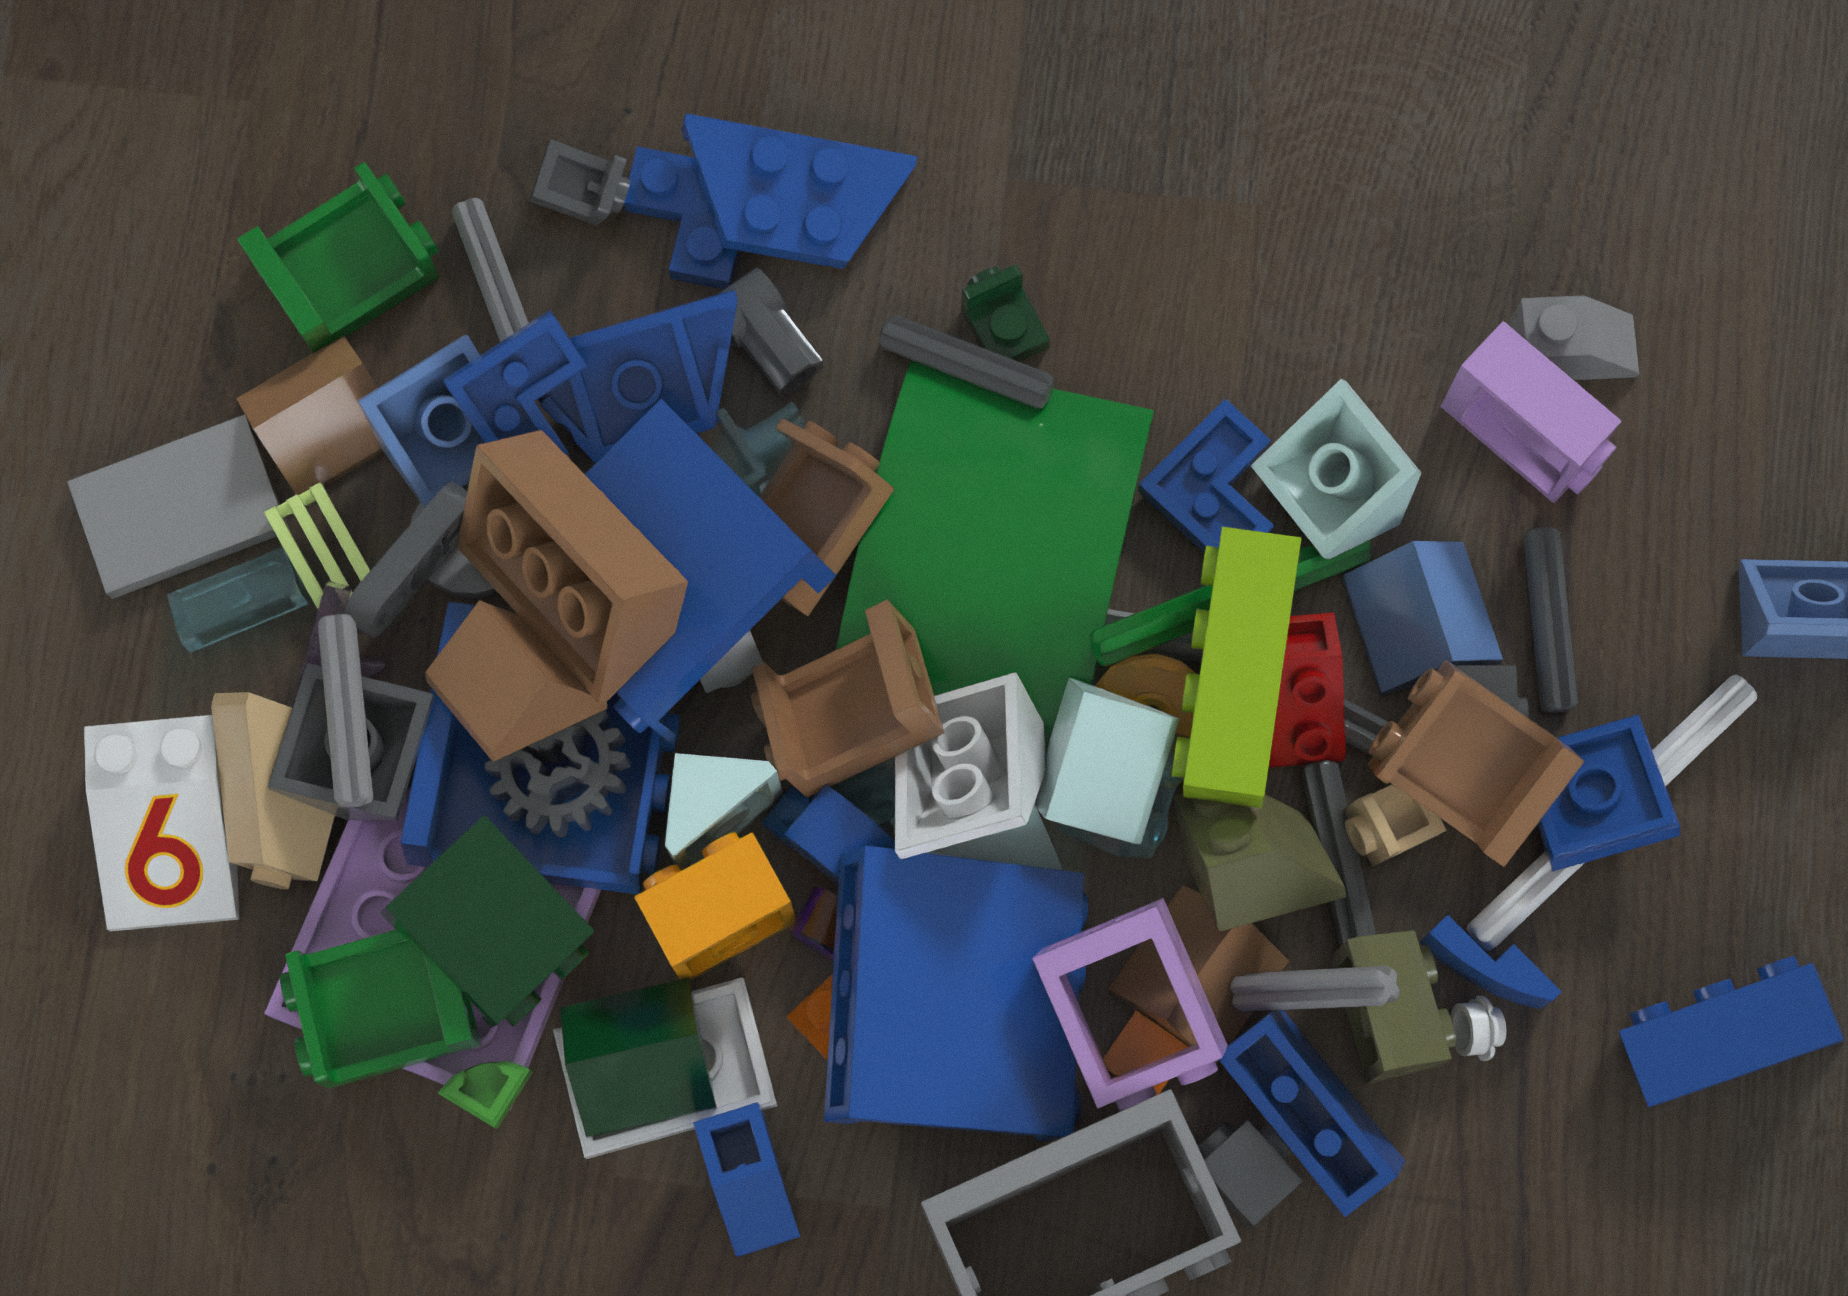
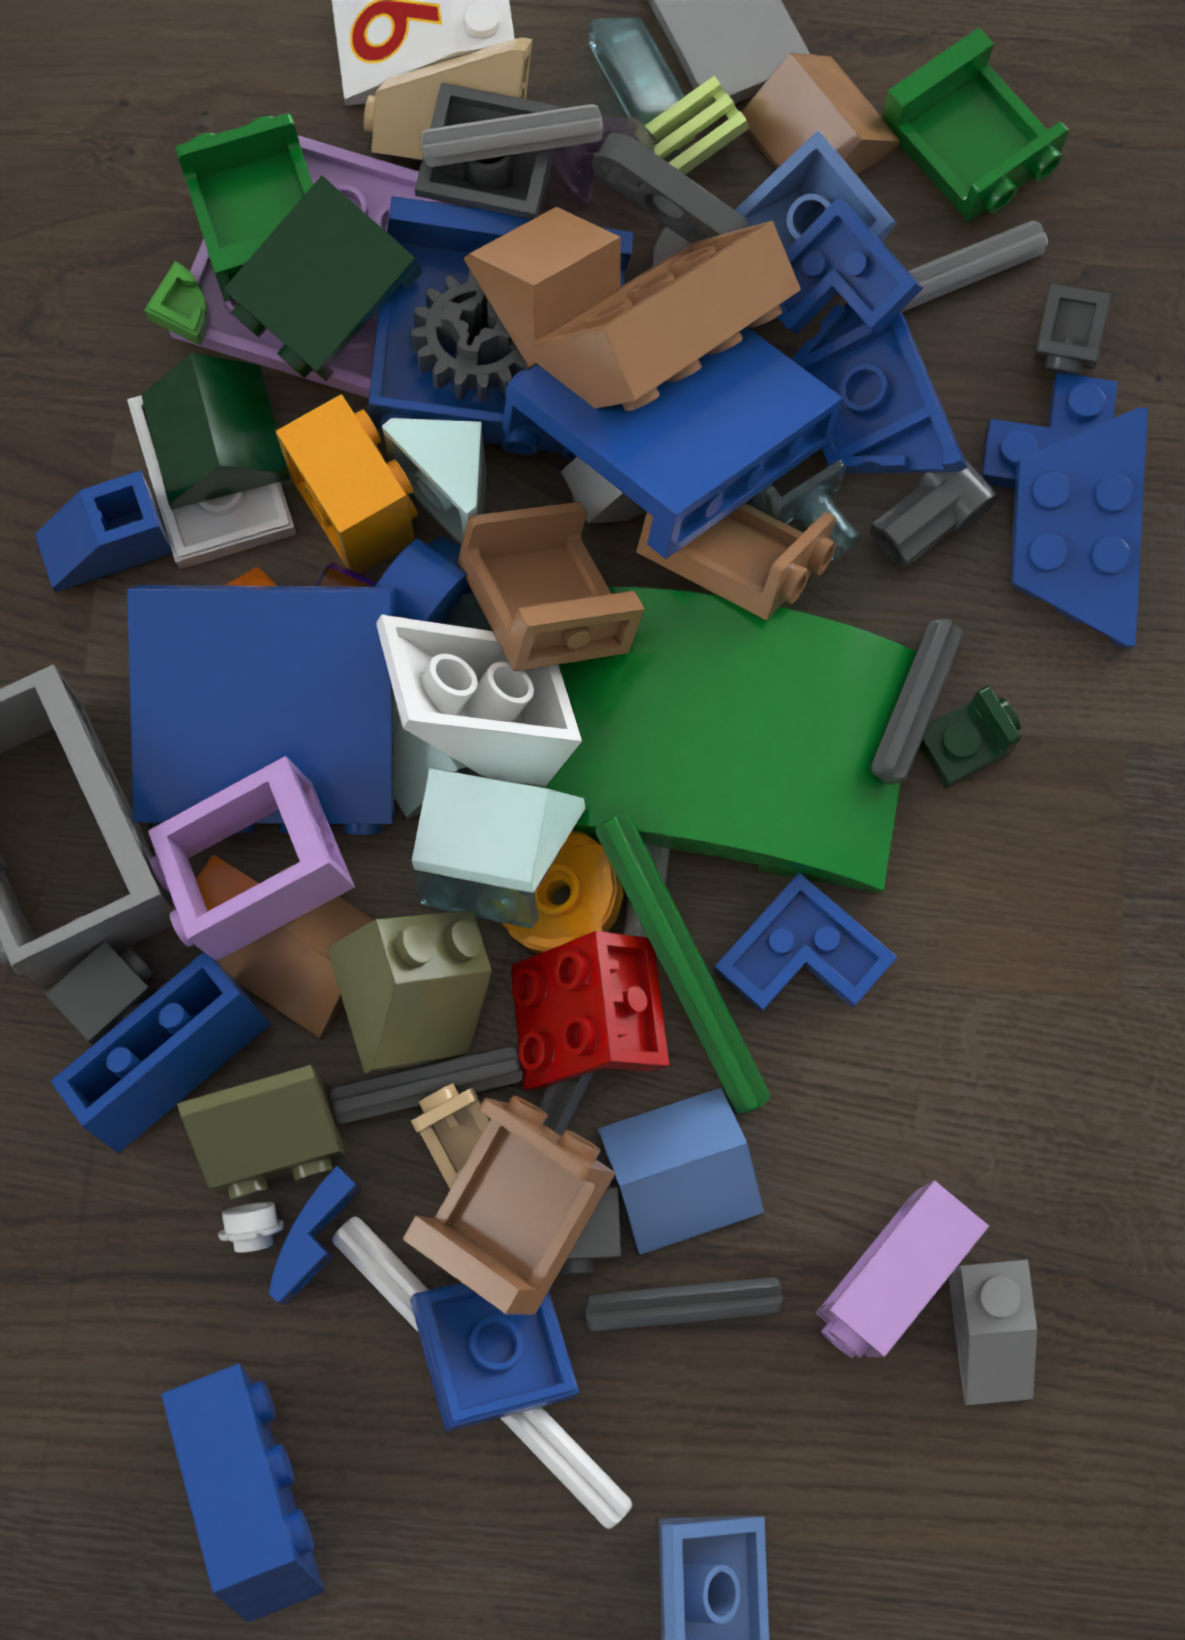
camera: 85 degrees right, 0 degrees up
lime brick [1172,527,1301,809] -> none
light grey axle [1229,966,1400,1012] -> none
light aqua slope [1251,379,1422,559] -> none

